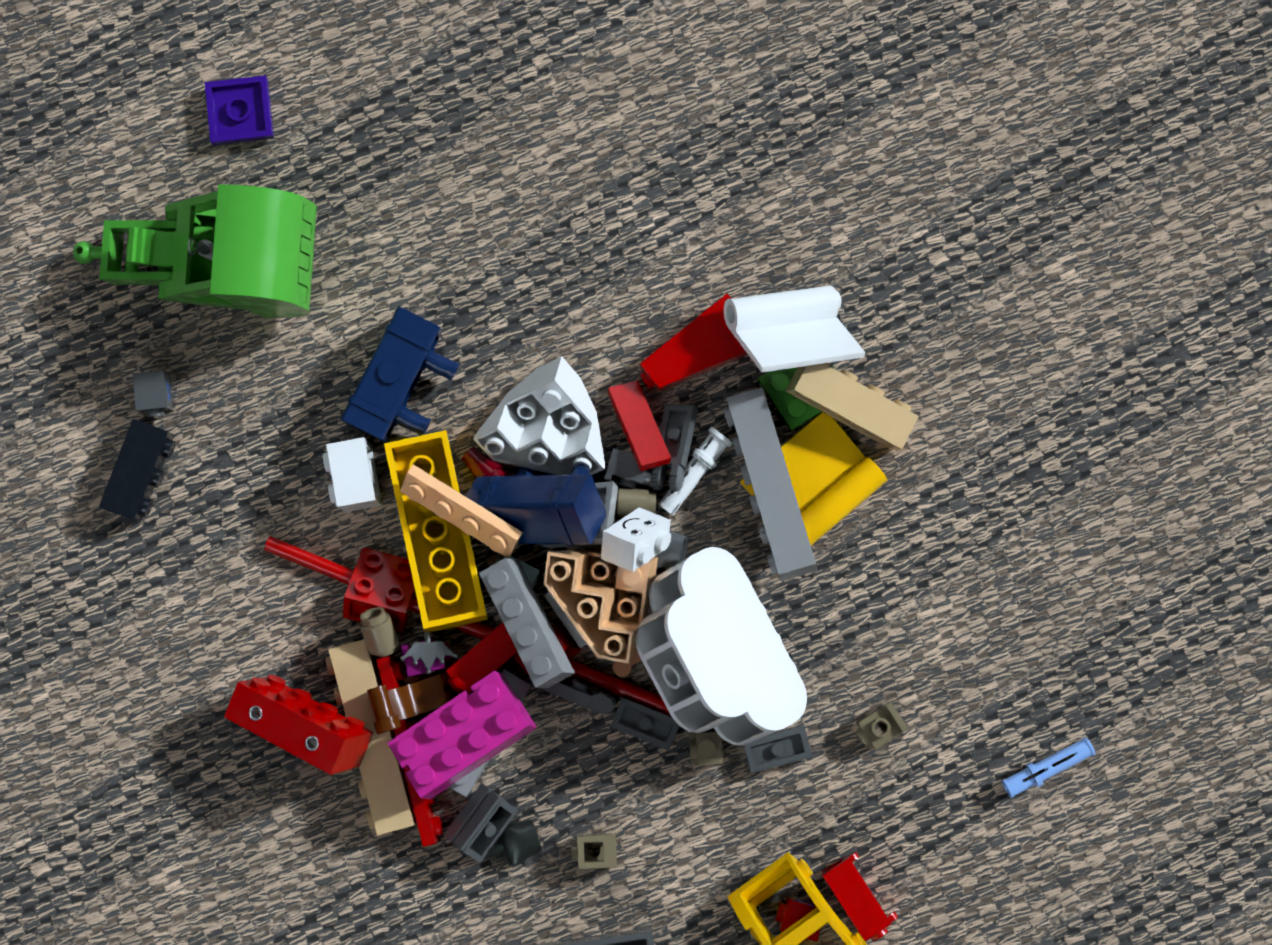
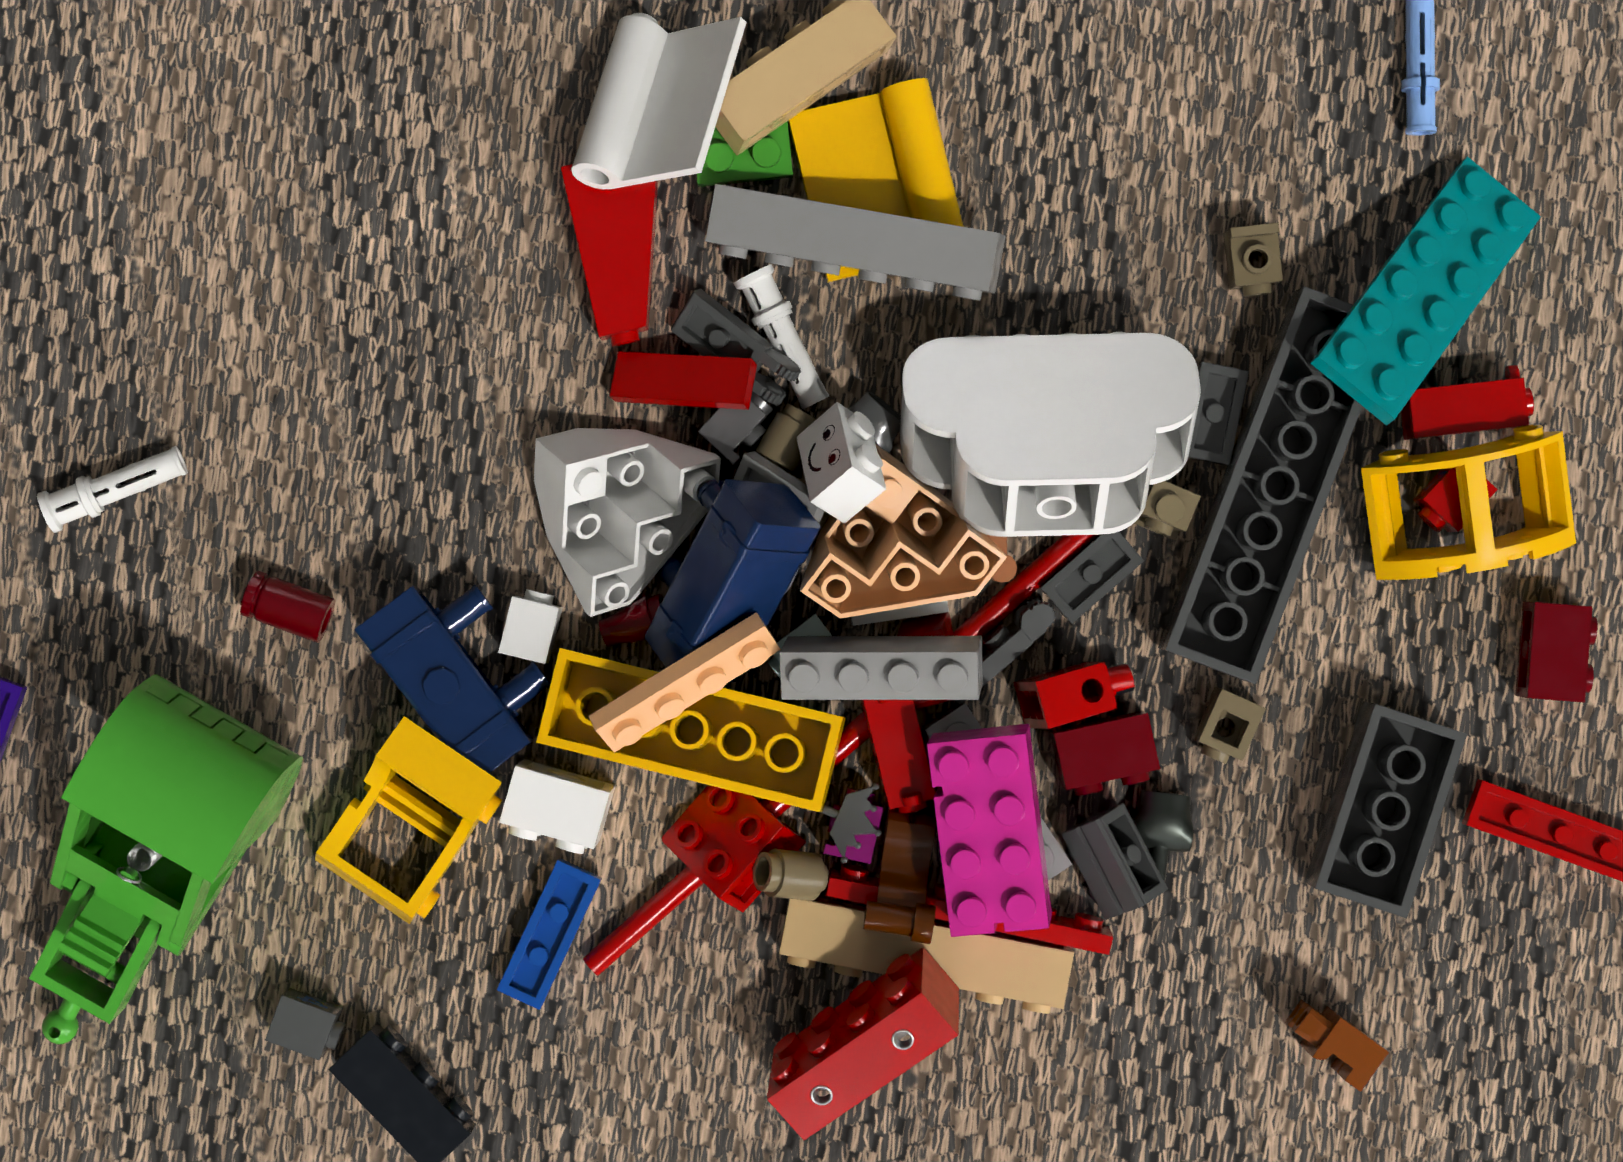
camera: 60 degrees left, 5 degrees up
none -> white pin [37,446,188,533]
none -> dark red piece [240,570,335,643]
none -> yellow window [315,716,503,924]
none -> blue plate [497,858,602,1010]
none -> white brick [498,589,563,664]
none -> red torso [1013,661,1135,729]
none -> dark red brick [1050,710,1160,796]
none -> dark grey brick [1158,286,1362,684]
none -> teal plate [1310,156,1541,426]

